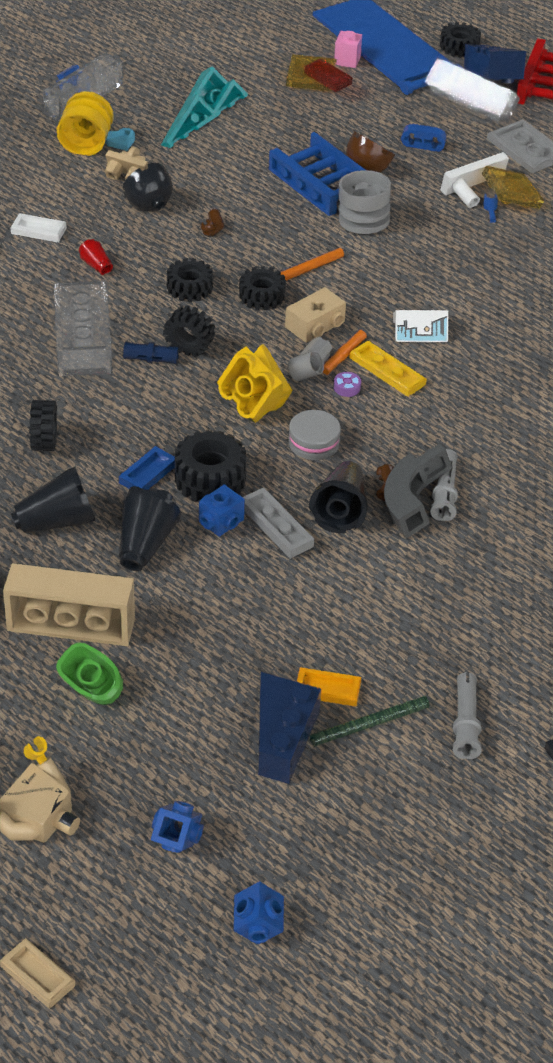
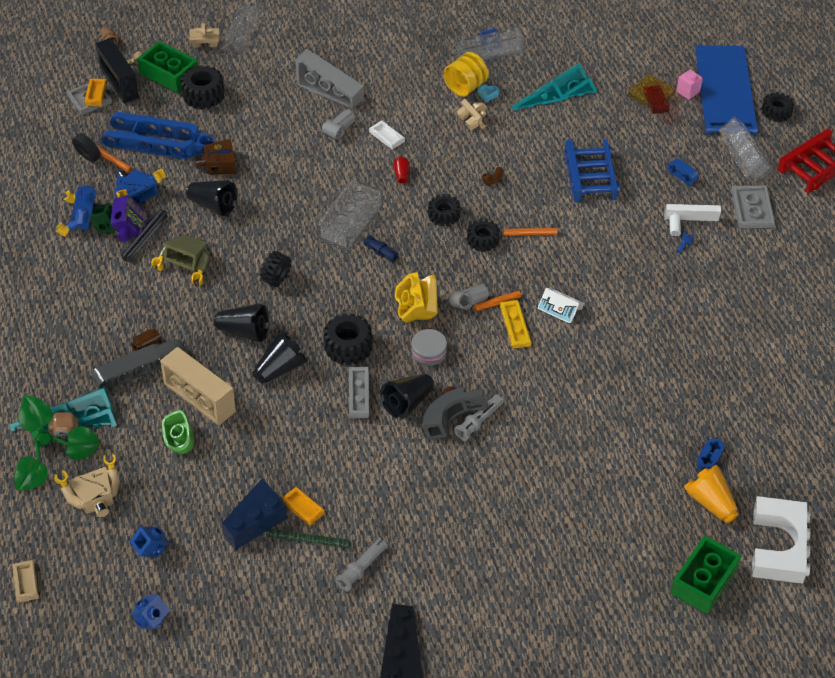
camera: 35 degrees right, 5 degrees up
blue tile [119,446,175,490] -> none
black cylinder [123,163,173,211] -> none
black tyre [163,305,216,357] -> none
blue brick [199,484,245,537] -> none
tan brick [285,287,346,343] -> none
medium lavender tile [334,372,361,397] -> none
light grey wheel [339,170,391,234] -> none
reddish brown cylinder [346,131,395,173] -> none
dark blue wedge [463,44,526,83] -> none
clear yellow plate [482,166,544,209] -> none

